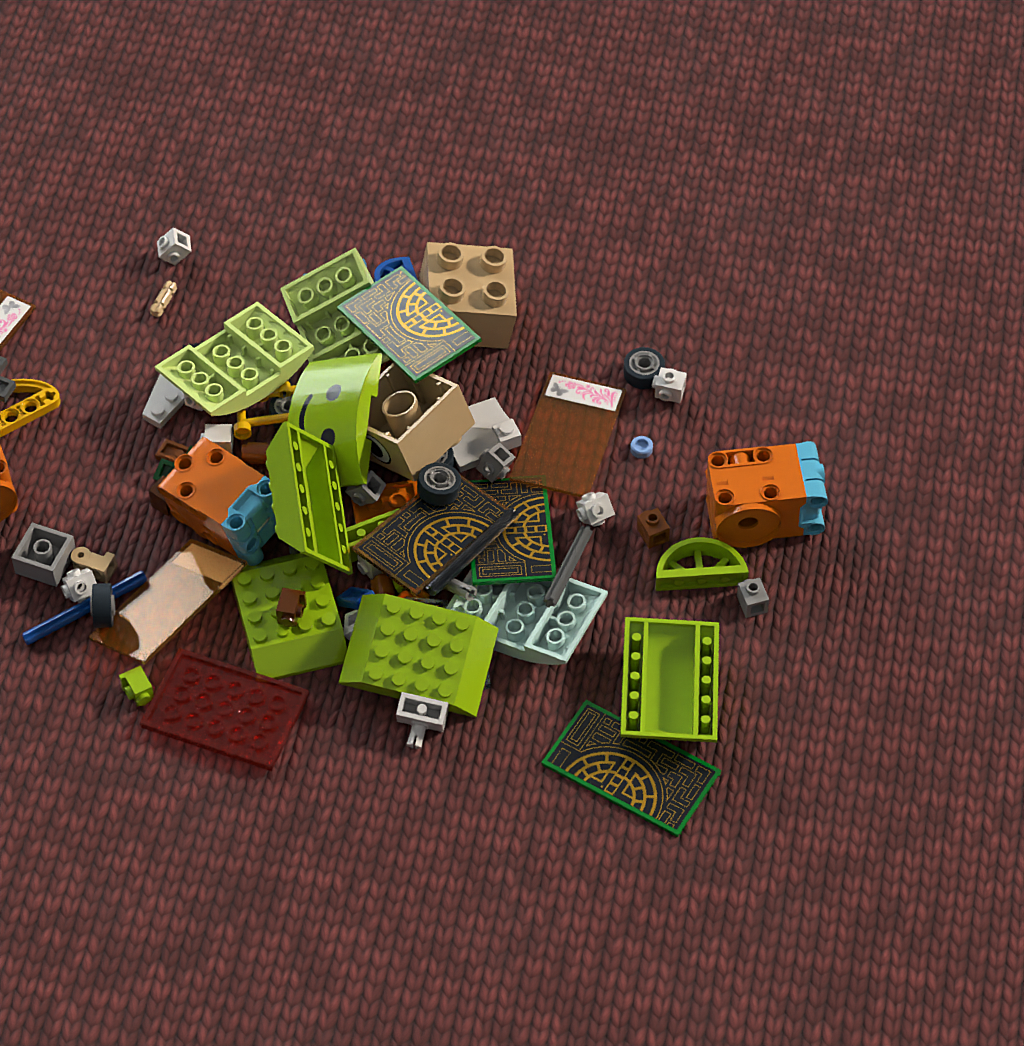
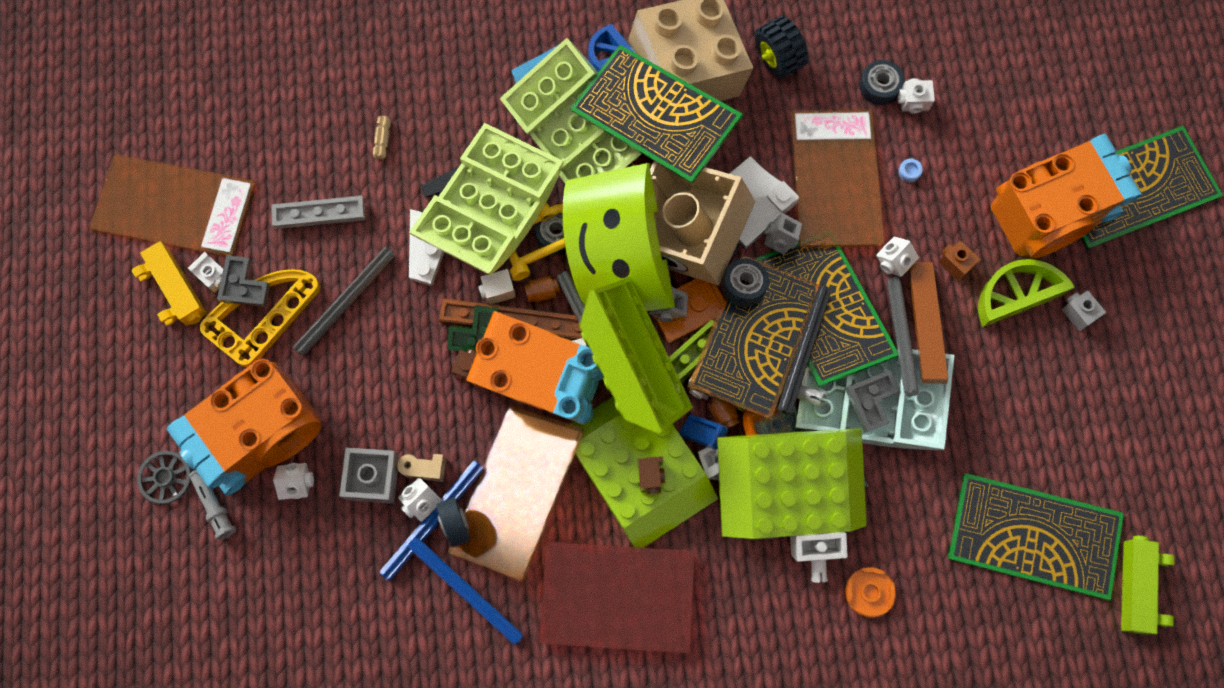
camera: 15 degrees left, 20 degrees up
lime brick [119,666,154,707] -> none
white brick [157,227,191,265] -> none
lime slope [620,617,719,743] -> none
none -> light grey plate [272,196,365,229]
none -> dark grey axle [293,247,395,356]
none -> blue axle [407,537,523,645]
none -> black wheel [755,15,809,79]
none -> dark grey plate [845,369,900,433]
none -> orange tile [845,567,896,618]
none -> dark orange tile [908,262,948,384]
none -> black piece [1081,126,1223,249]
none -> lime brick [1121,536,1174,635]

